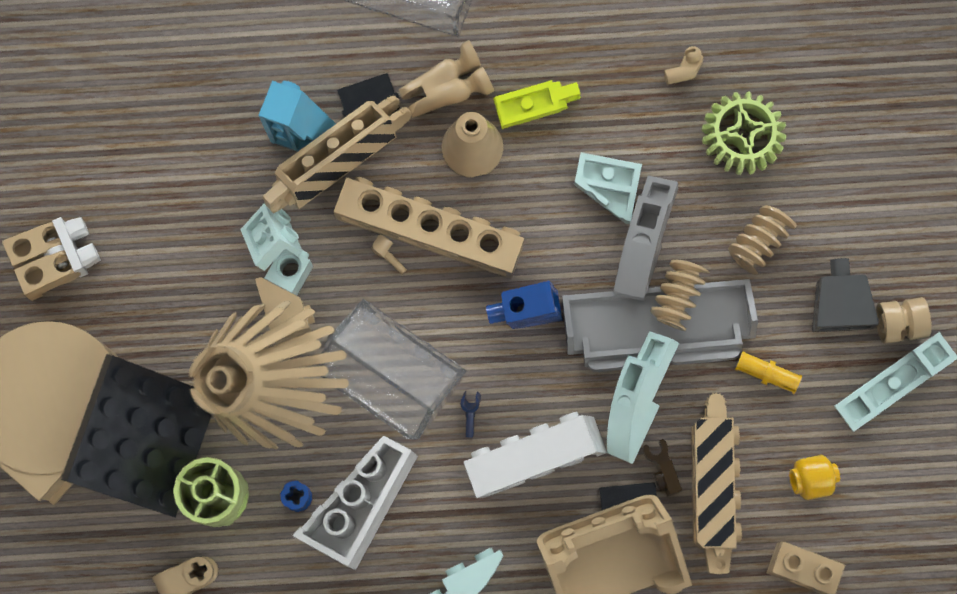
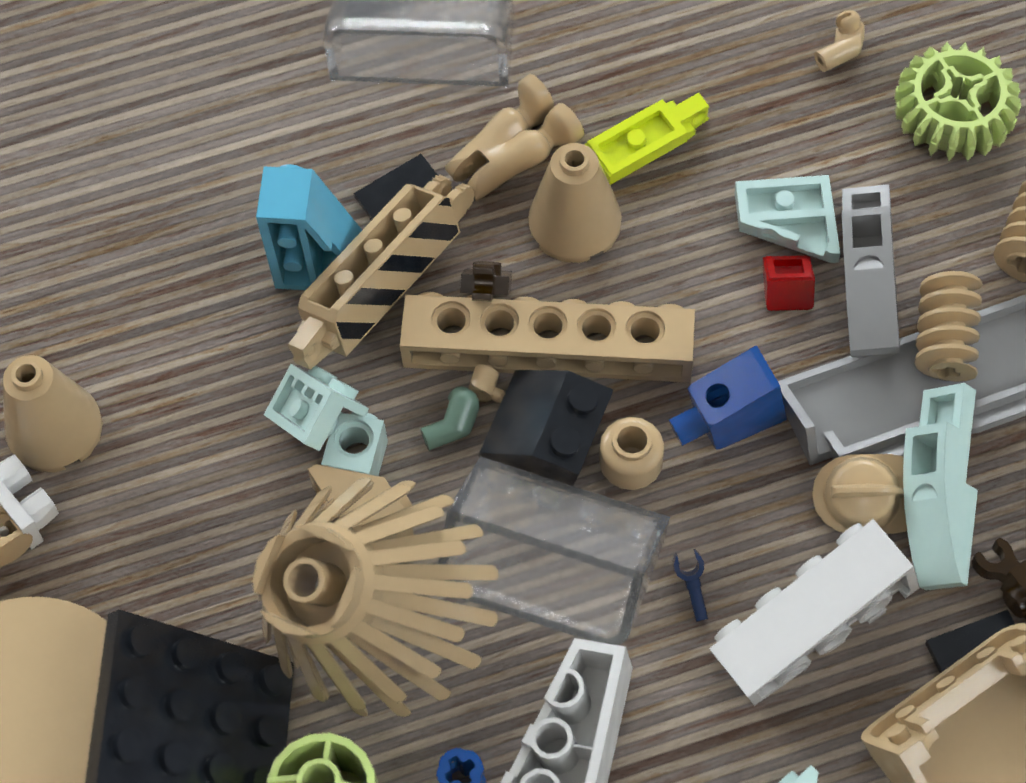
camera: 15 degrees left, 15 degrees down
none -> tan cone [3,355,103,473]
none -> sand green arm [420,386,480,451]
none -> dark brown plate [460,261,512,302]
none -> black slope [478,370,613,495]
none -> tan head [599,417,664,490]
none -> red slope [763,255,815,311]
none -> tan piece [812,454,907,534]

